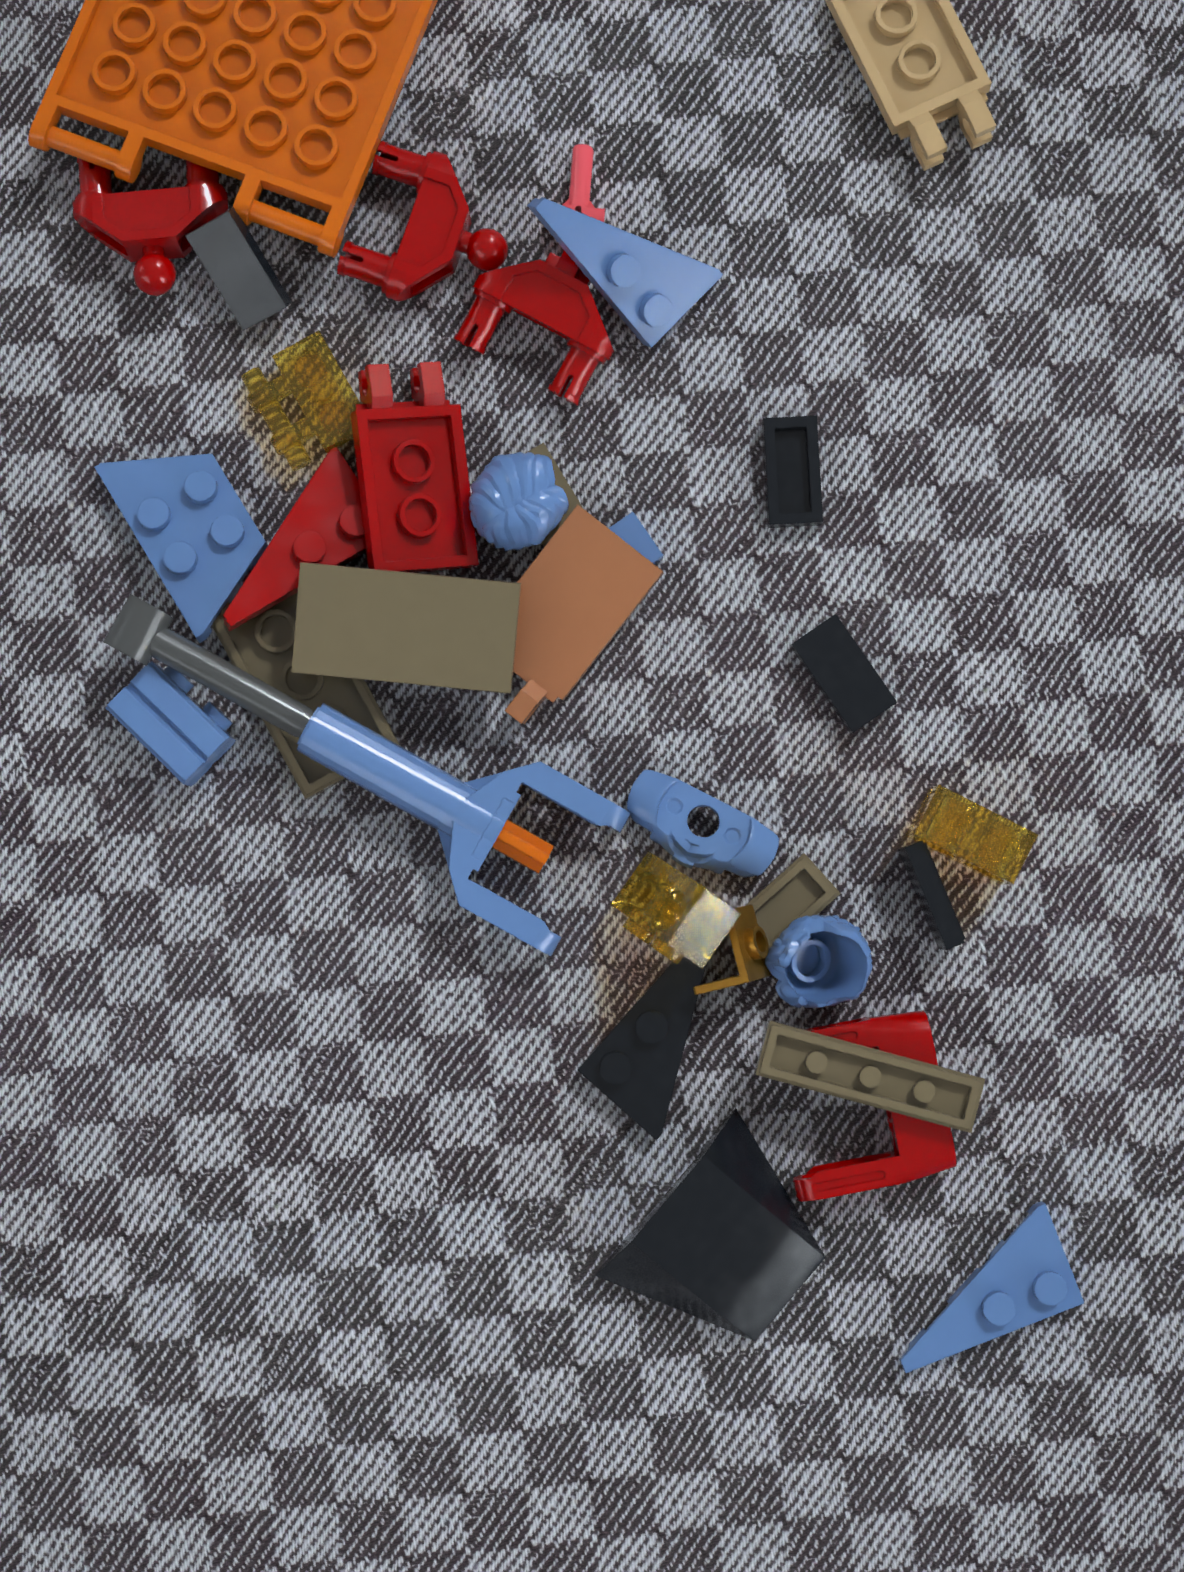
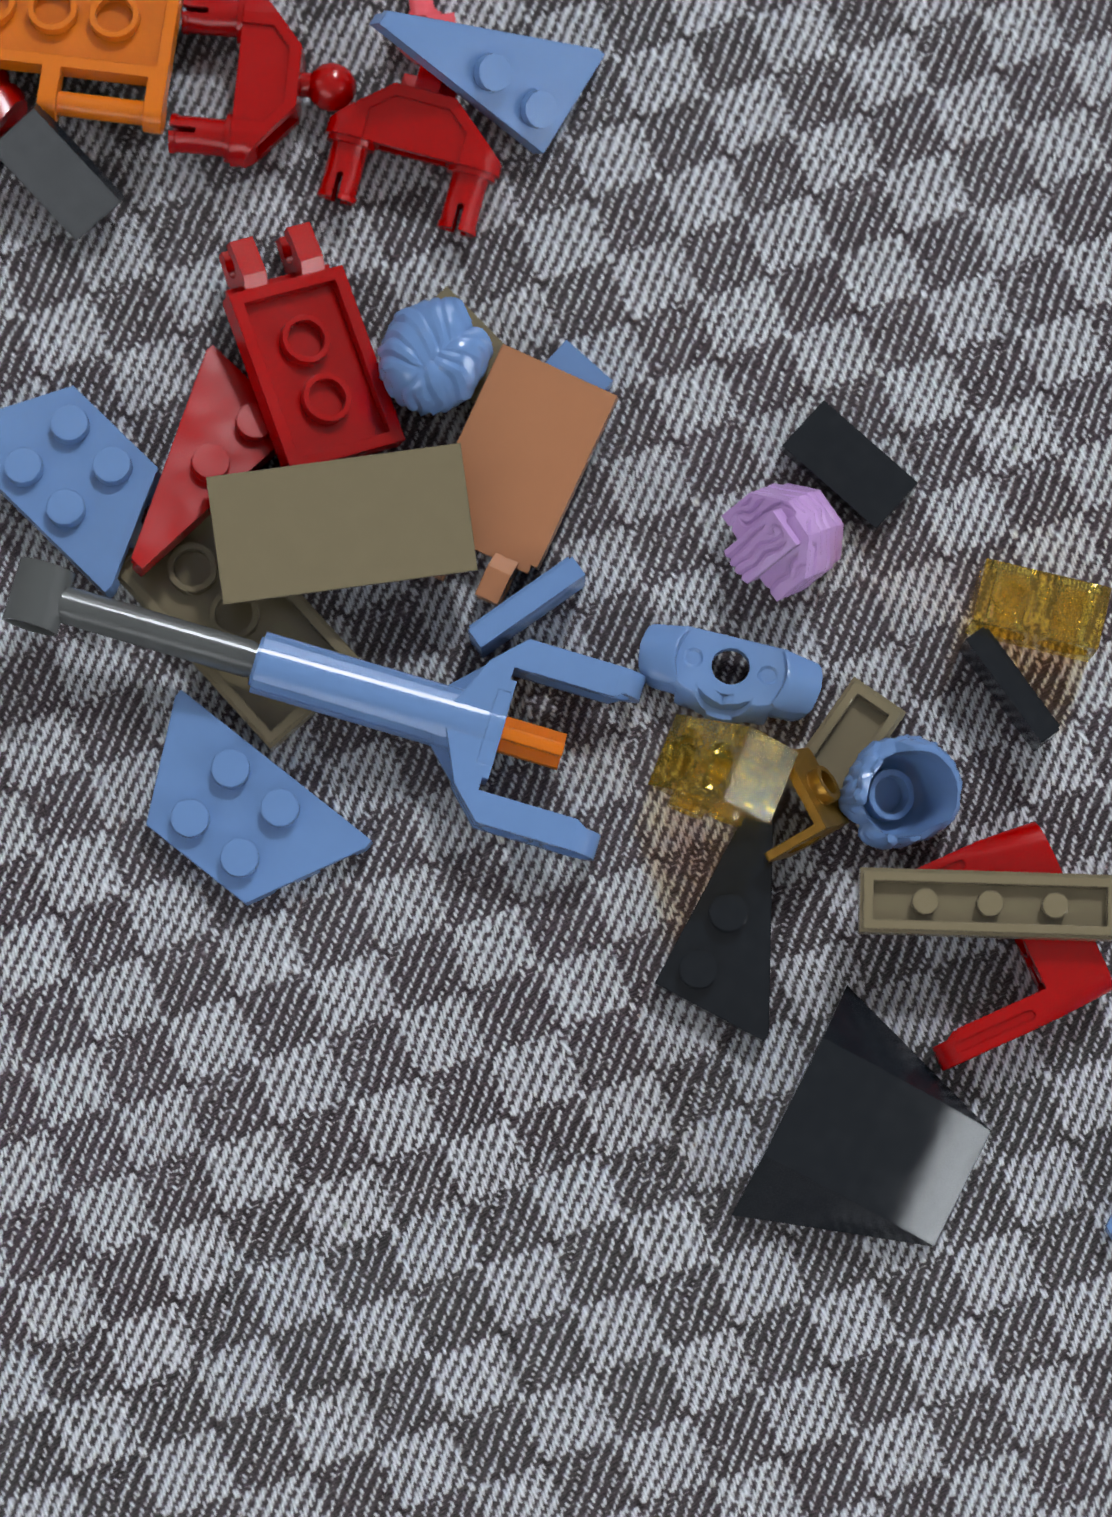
camera: 10 degrees left, 5 degrees down
medium blue brick [106,661,236,787] -> none
clear yellow plate [241,330,360,471] -> none
black tile [762,415,823,528] -> none
none -> medium blue wing [146,690,373,906]
none -> medium blue tile [468,557,585,659]
none -> lavender hair [722,483,844,601]

